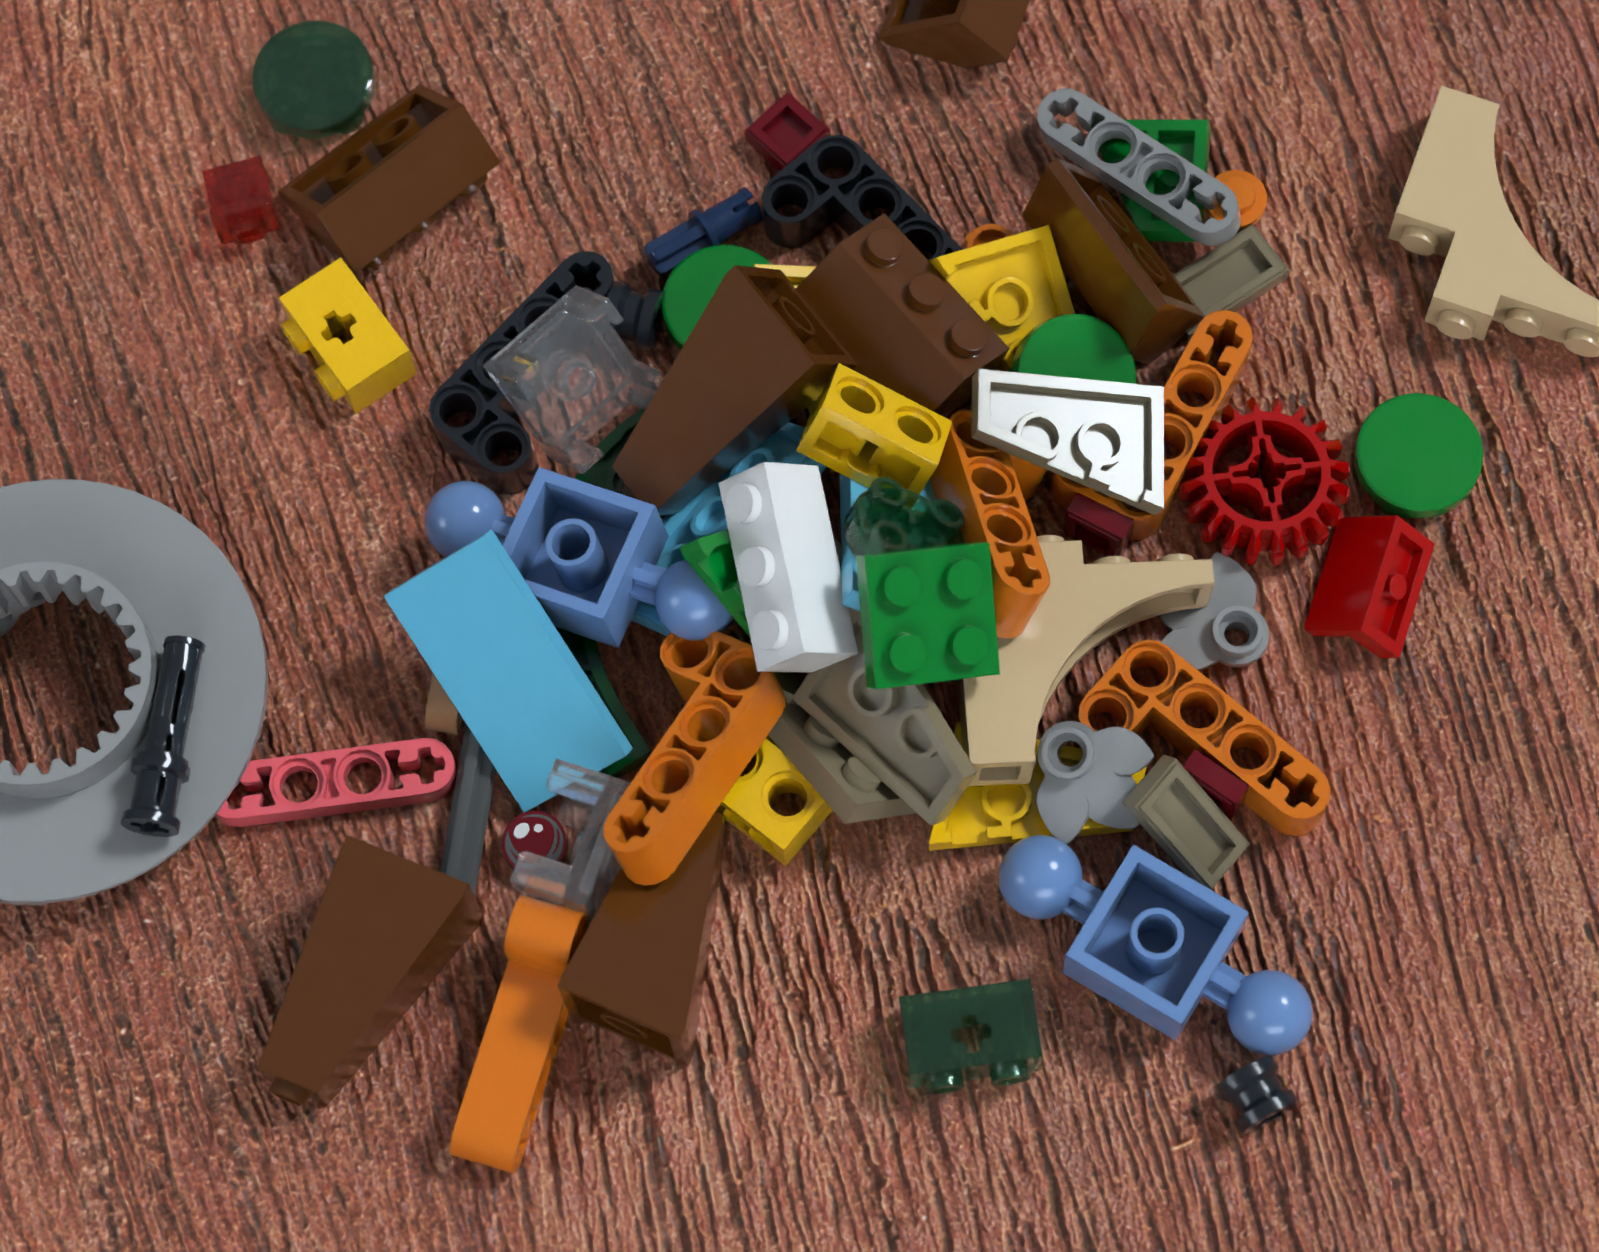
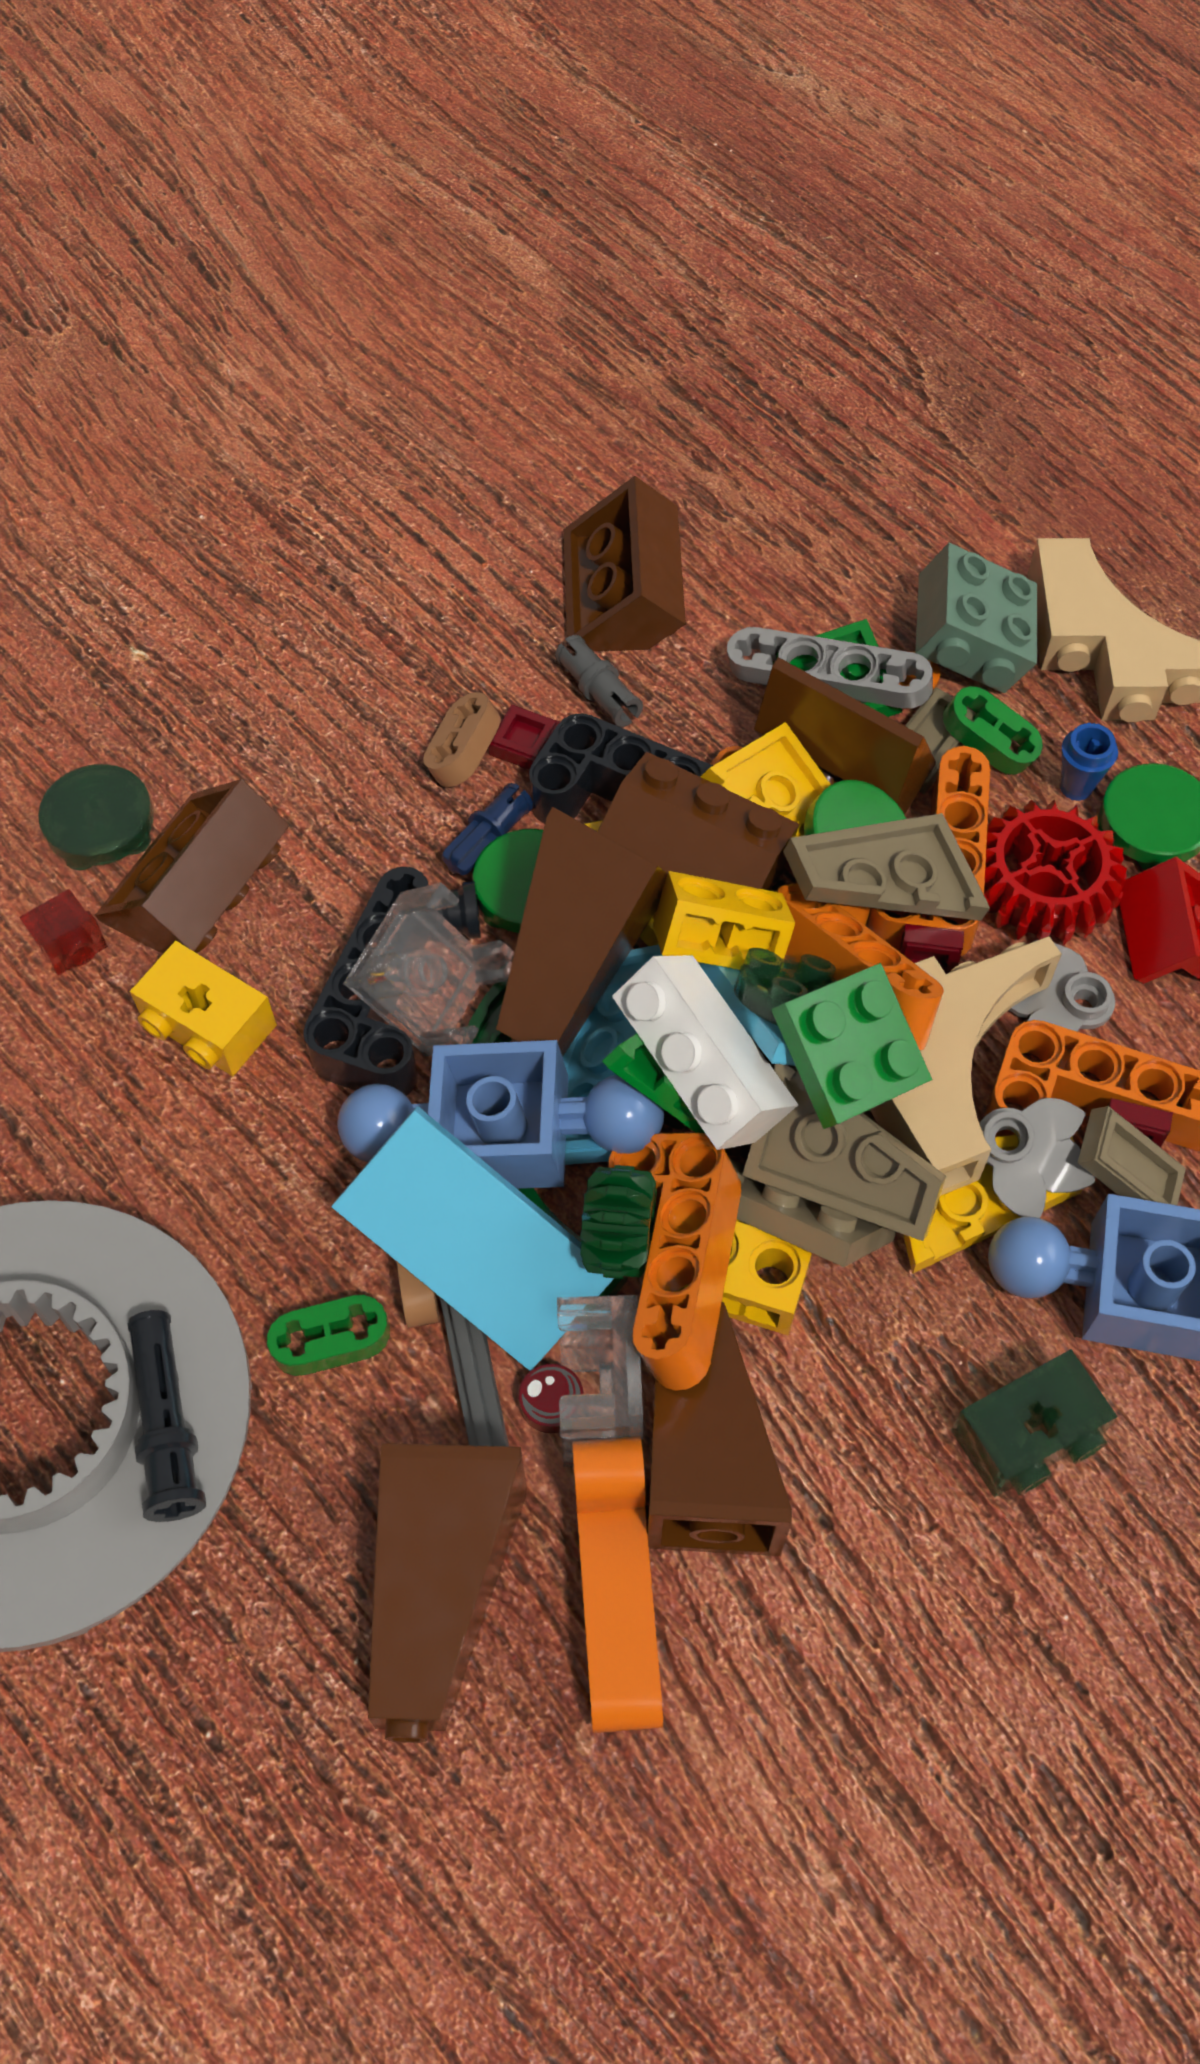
camera: 25 degrees left, 10 degrees down
coral beam [215,738,458,827] -> none
none -> green beam [267,1295,390,1376]
none -> medium nougat beam [423,692,501,787]
none -> dark grey pin [555,635,643,727]
none -> dark green gear [580,1165,657,1279]
none -> sand green brick [915,542,1037,693]
none -> green beam [943,686,1043,775]
none -> blue cone [1060,723,1118,801]

